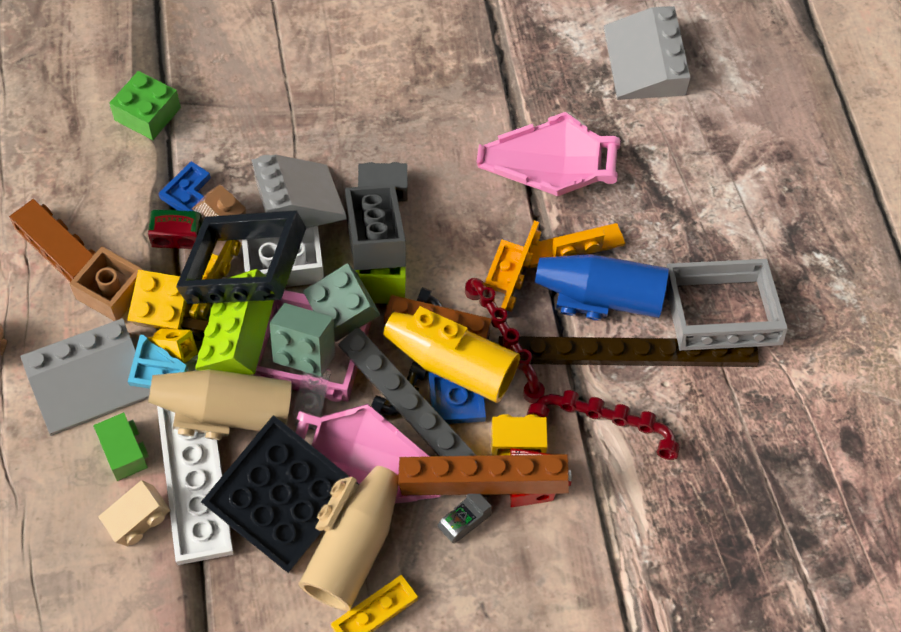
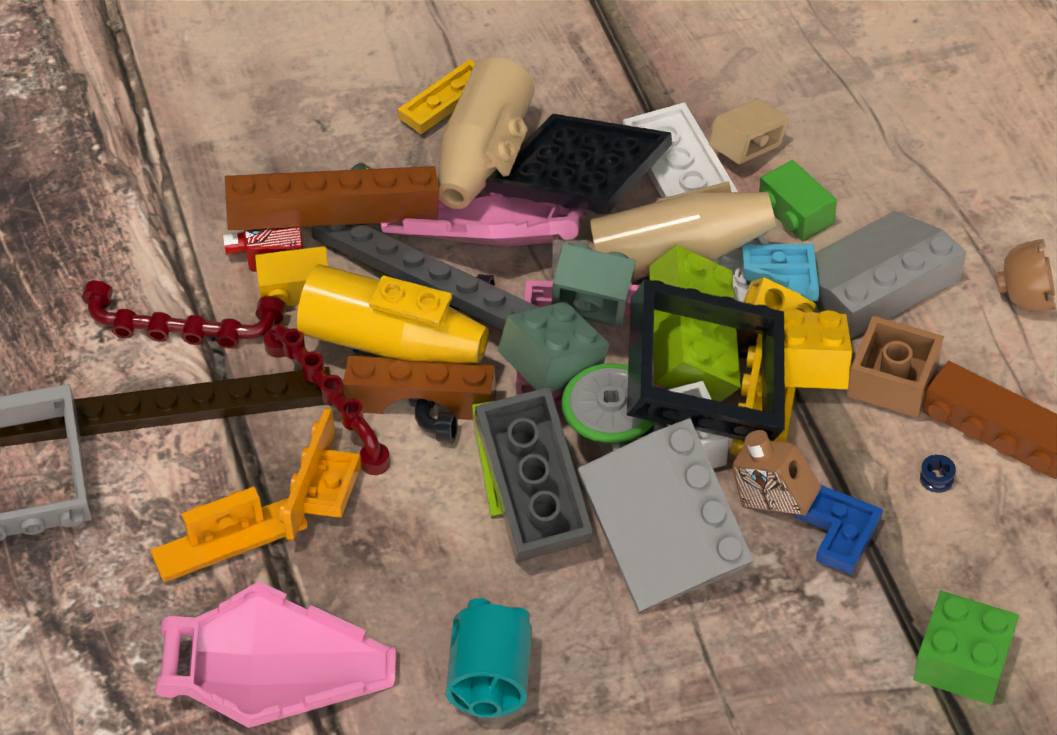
camera: 175 degrees right, 10 degrees down
dark red piece [148,210,203,249] -> none
dark grey brick [358,162,408,201] -> none
blue piece [535,254,669,321] -> none
none -> teal cylinder [445,598,532,718]
none -> light grey wheel [561,363,657,443]
none -> dark blue bush [920,454,956,493]

